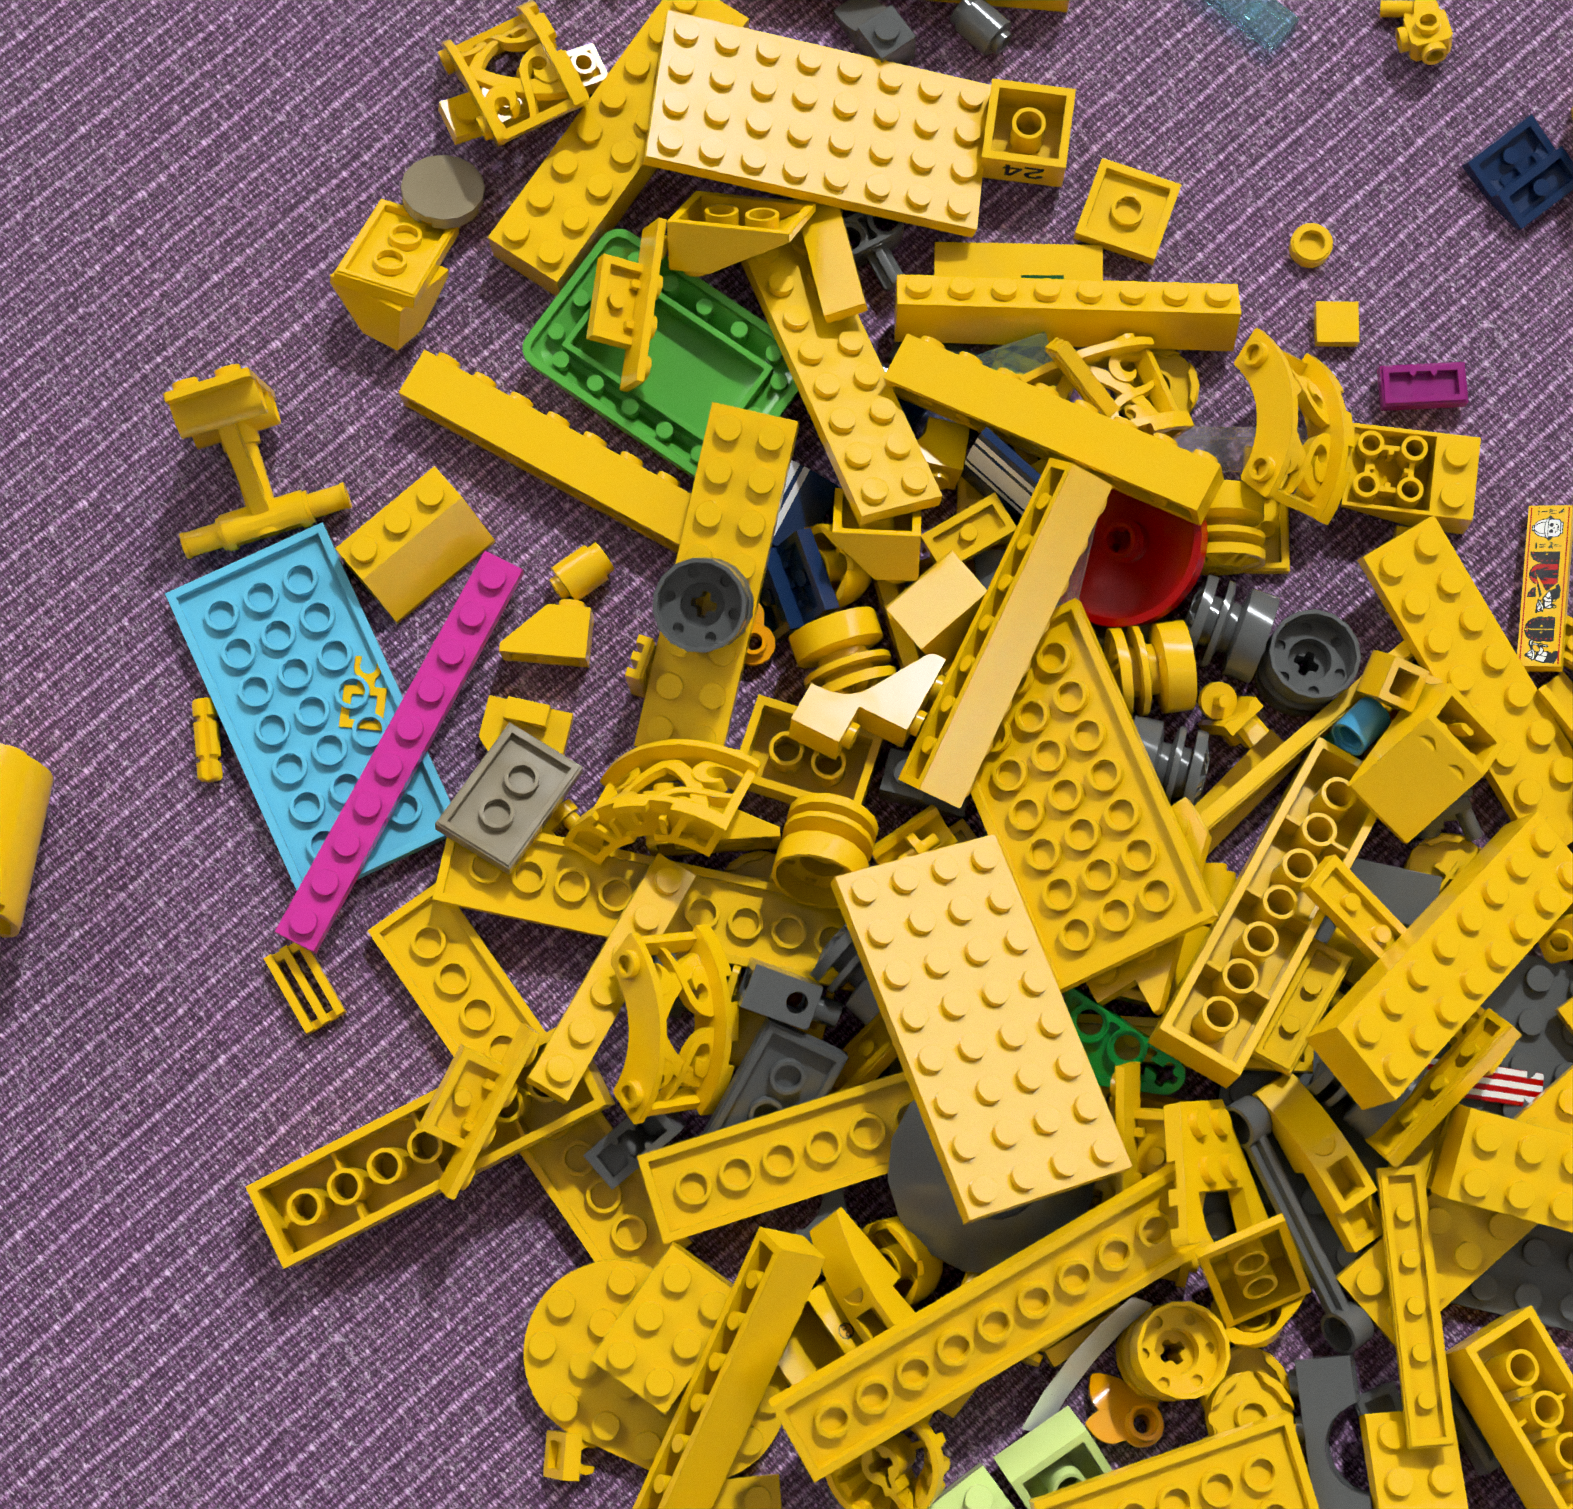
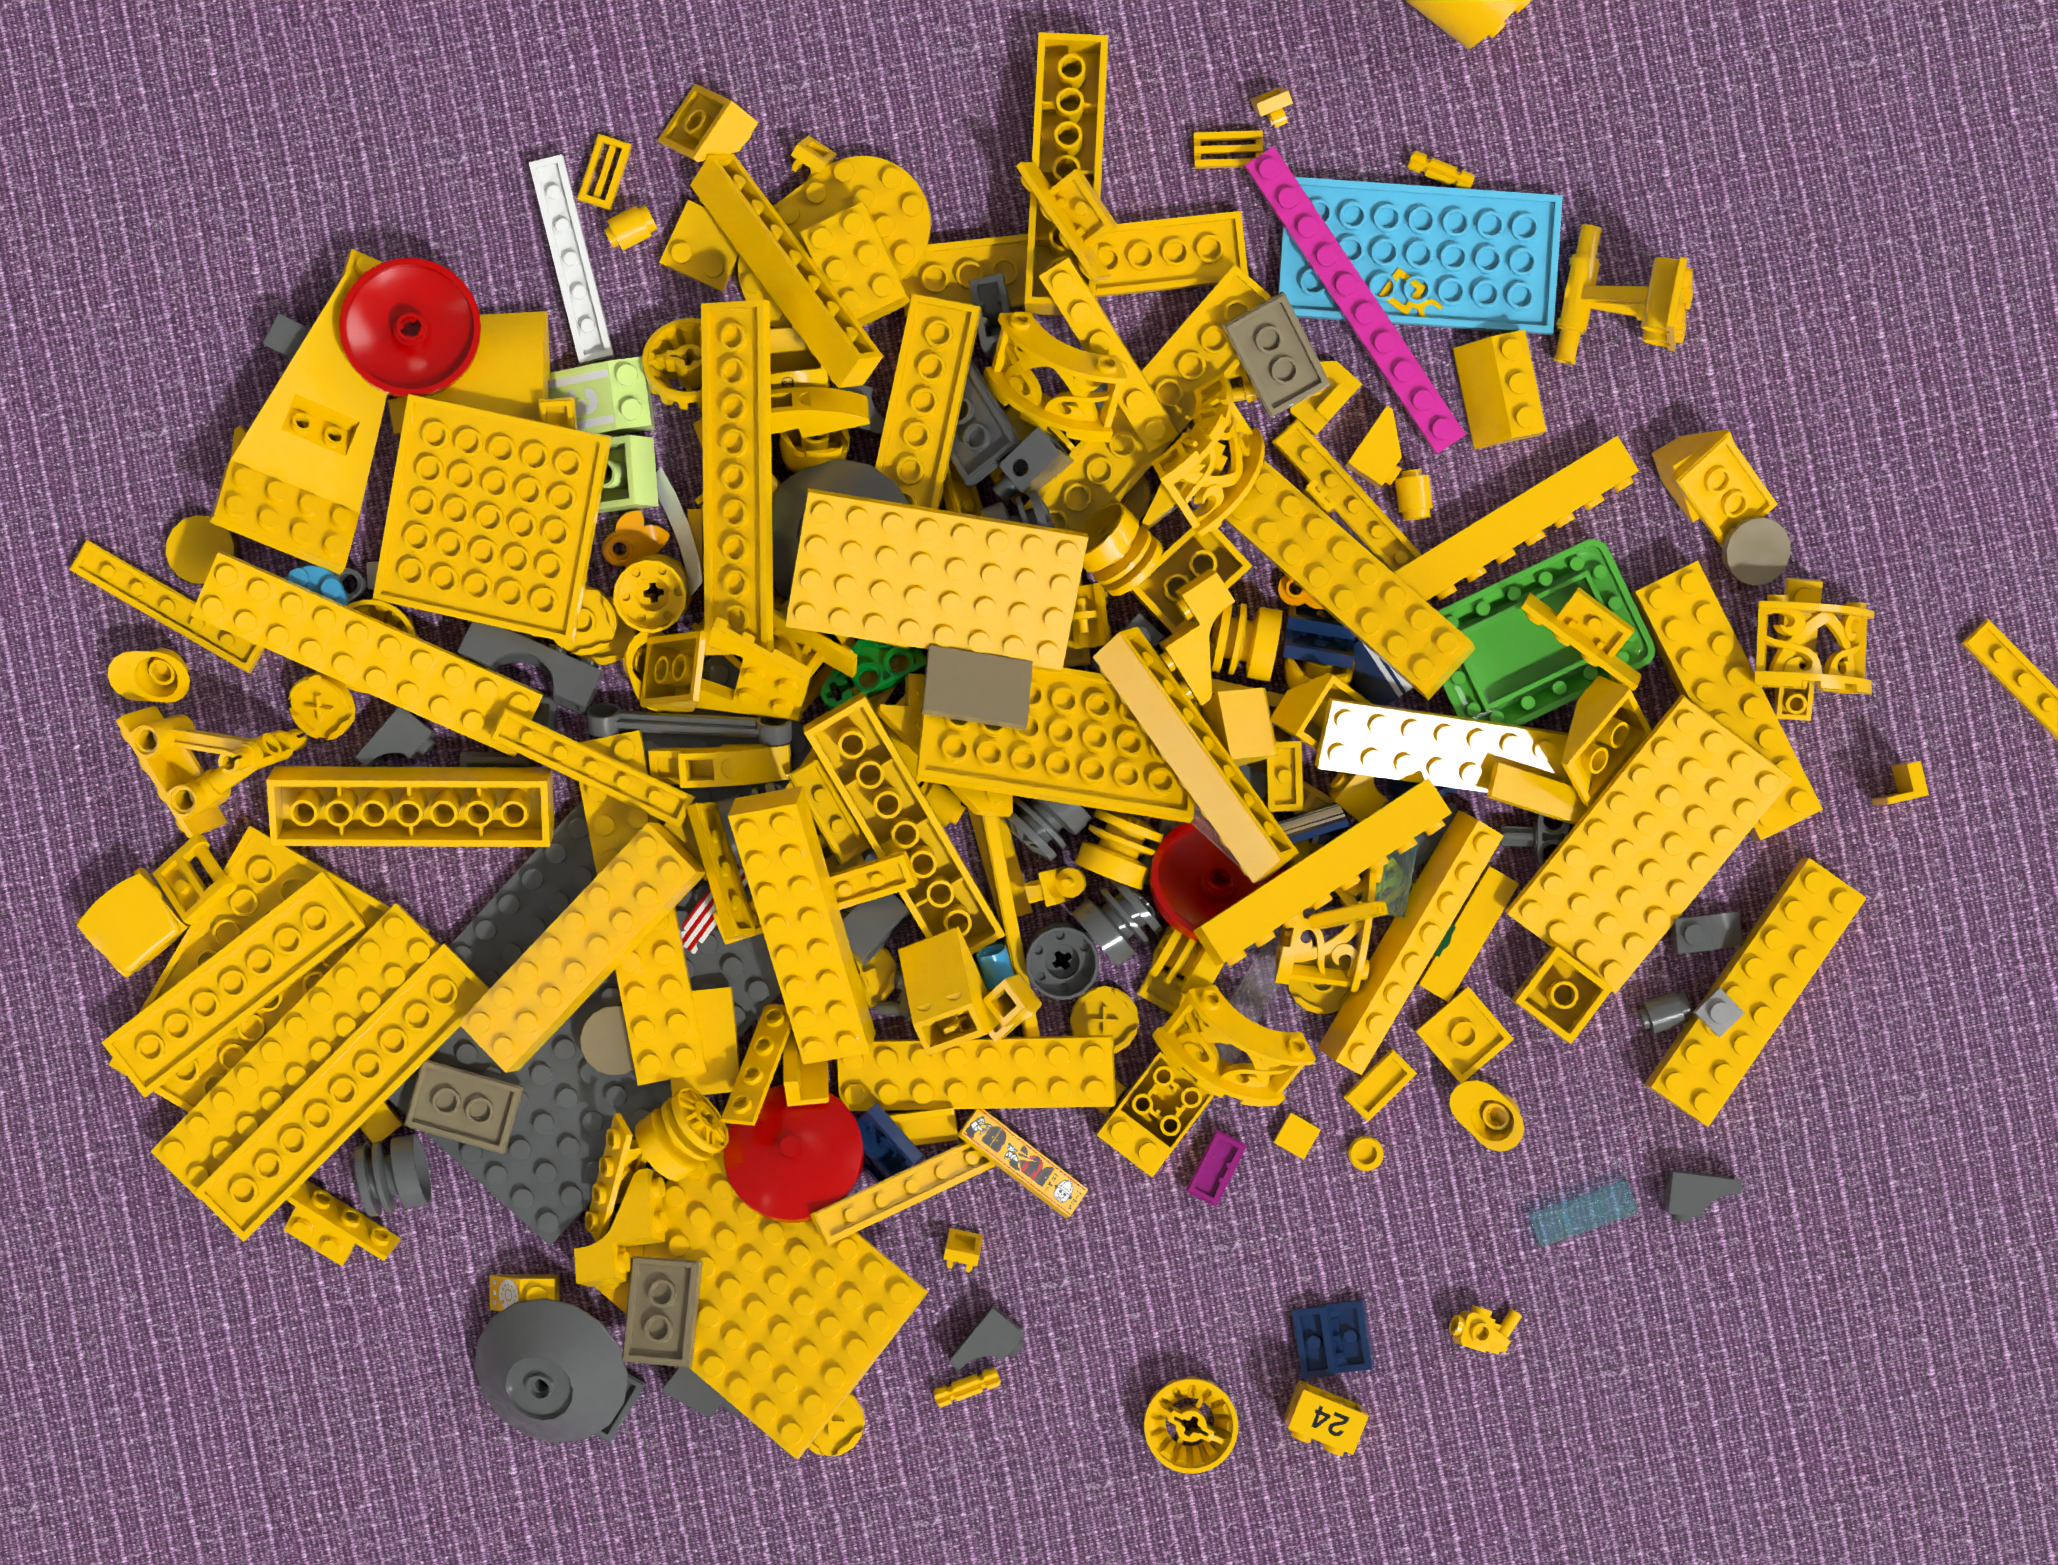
camera: 115 degrees right, 10 degrees up
dark grey wheel [652,557,754,653] -> none
none -> dark tan tile [921,645,1033,730]
none -> yellow tile [1070,986,1139,1053]
none -> yellow tile [1250,86,1293,128]
none -> yellow tile [1271,419,1422,572]
none -> yellow tile [1343,1048,1417,1122]
none -> yellow piece [1449,1080,1524,1151]

